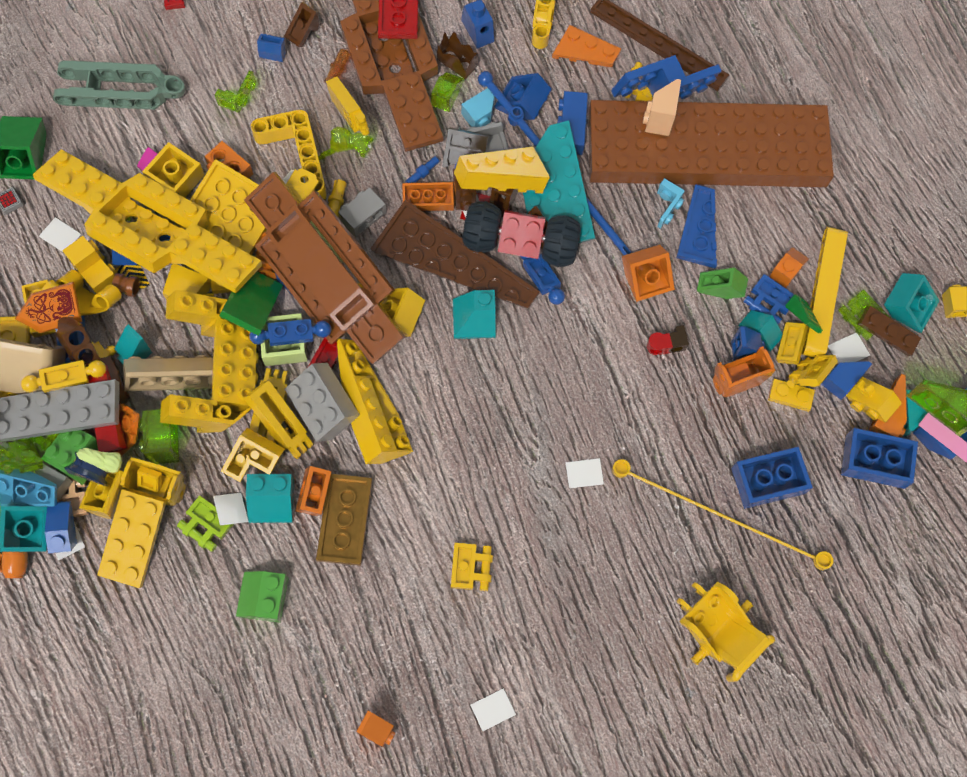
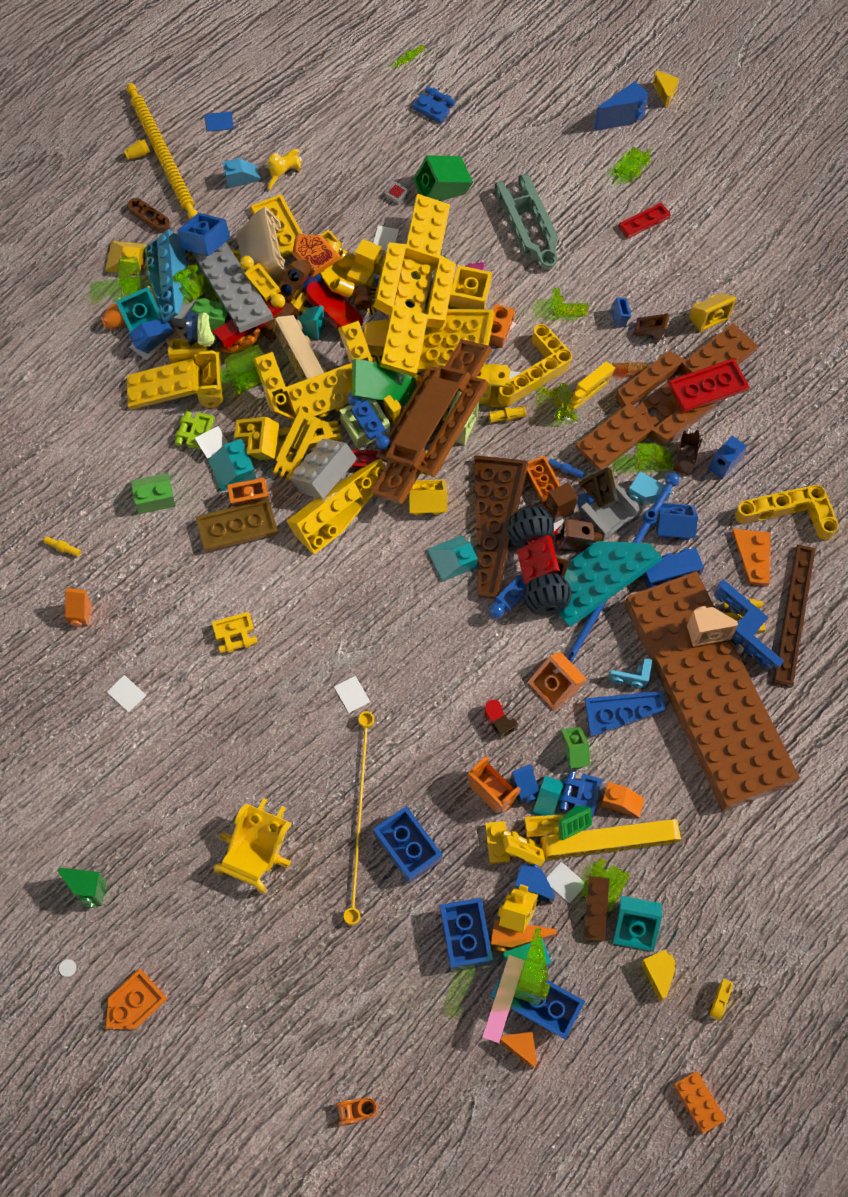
camera: 70 degrees right, 5 degrees down
light grey brick [338,187,386,237] -> none
yellow wedge [454,146,550,194] -> none
none -> yellow bar [44,536,81,557]
none -> red tile [305,282,363,329]
none -> yellow plate [384,395,401,426]

